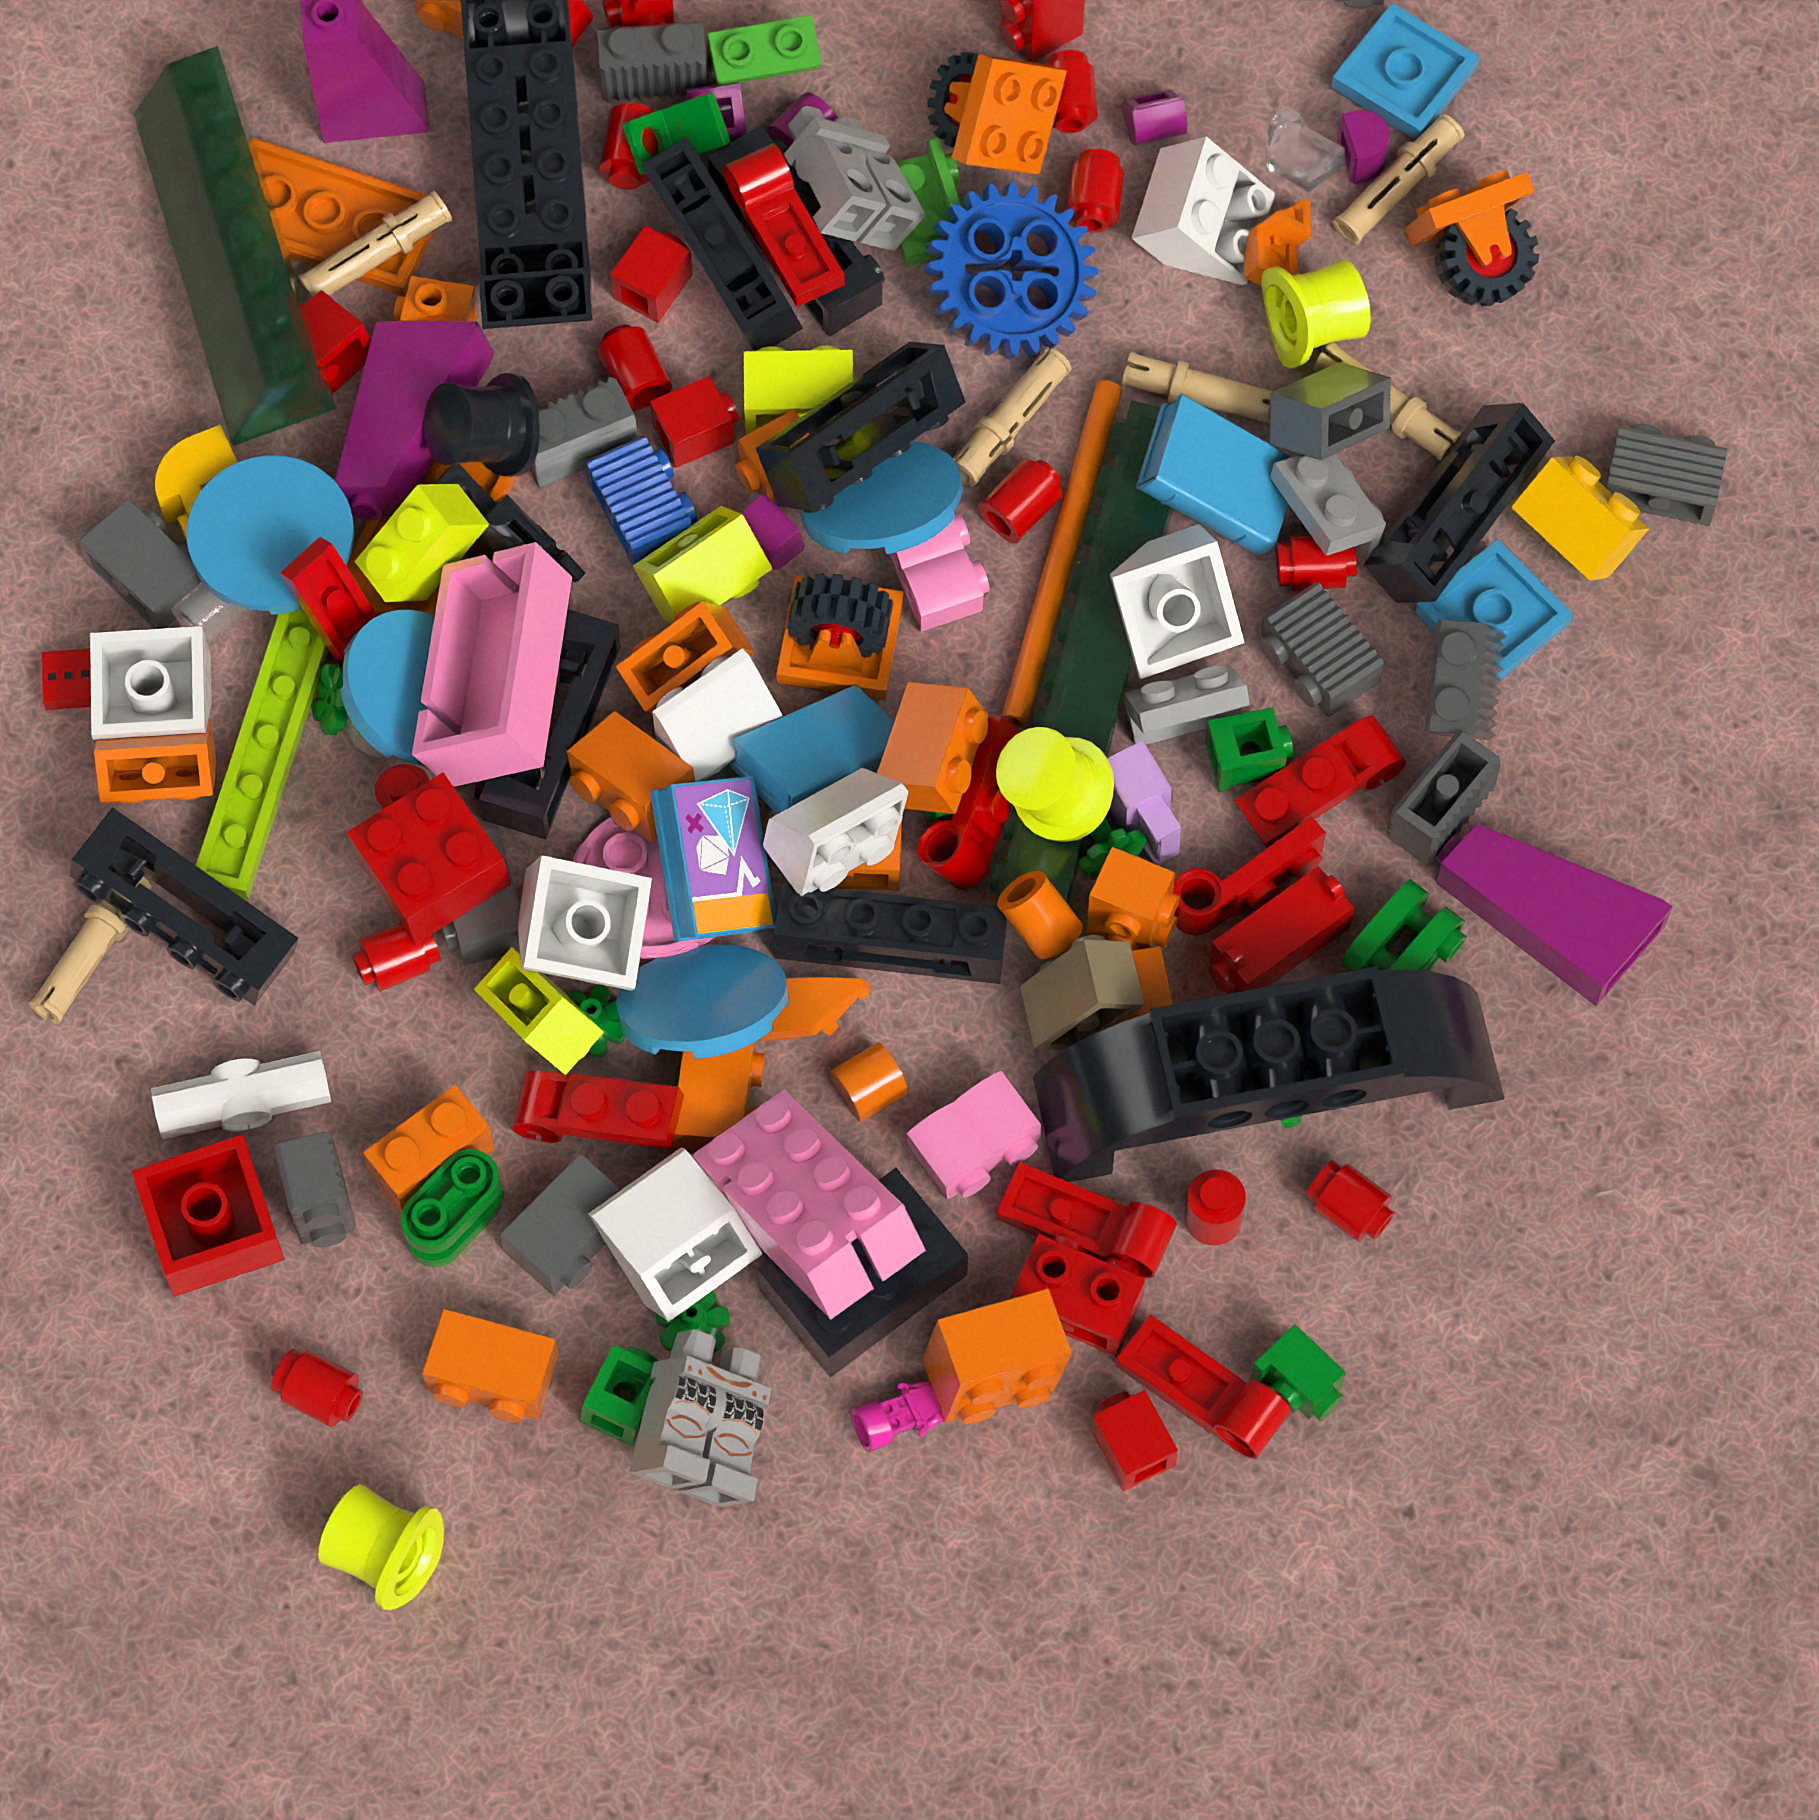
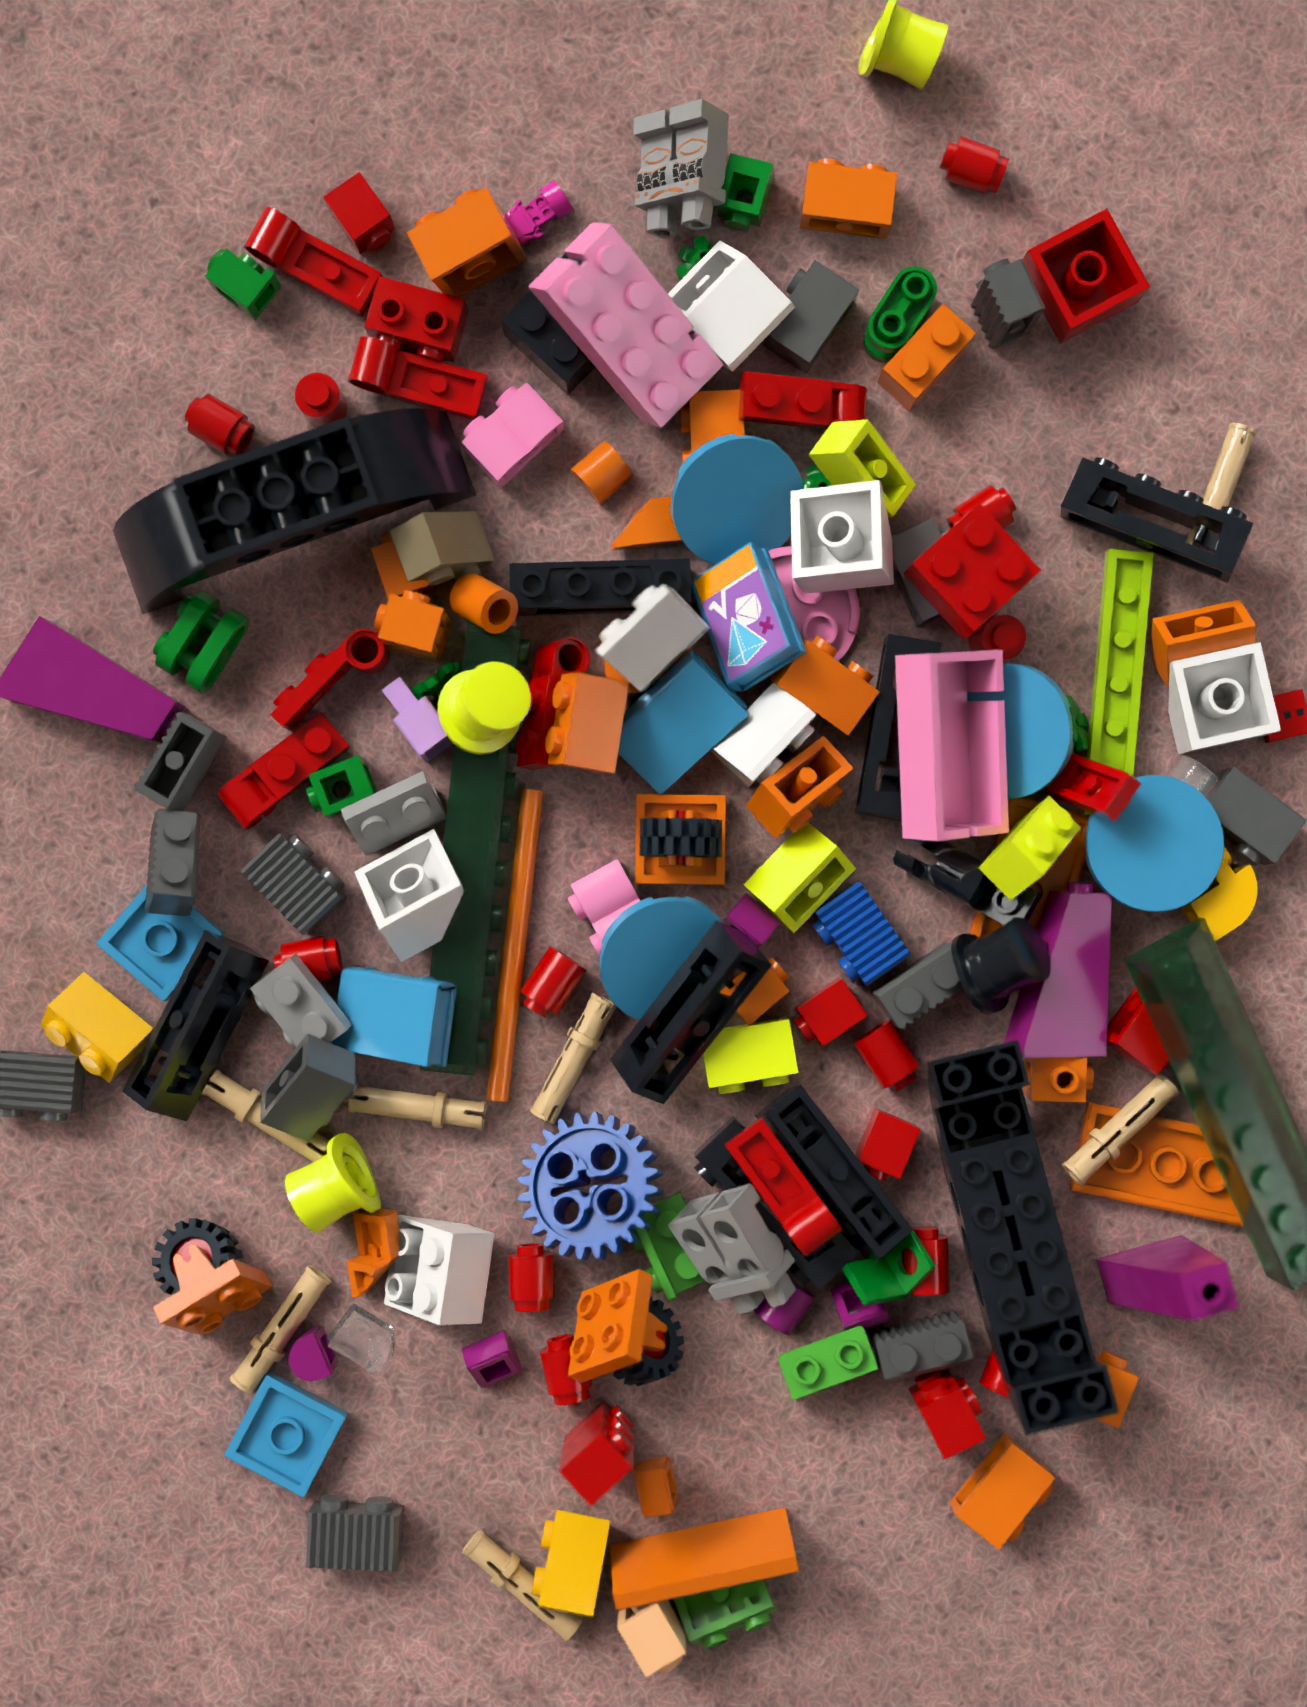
camera: 170 degrees right, 20 degrees up
white piece [151,1051,331,1140] -> none
red brick [1209,866,1354,994] -> none

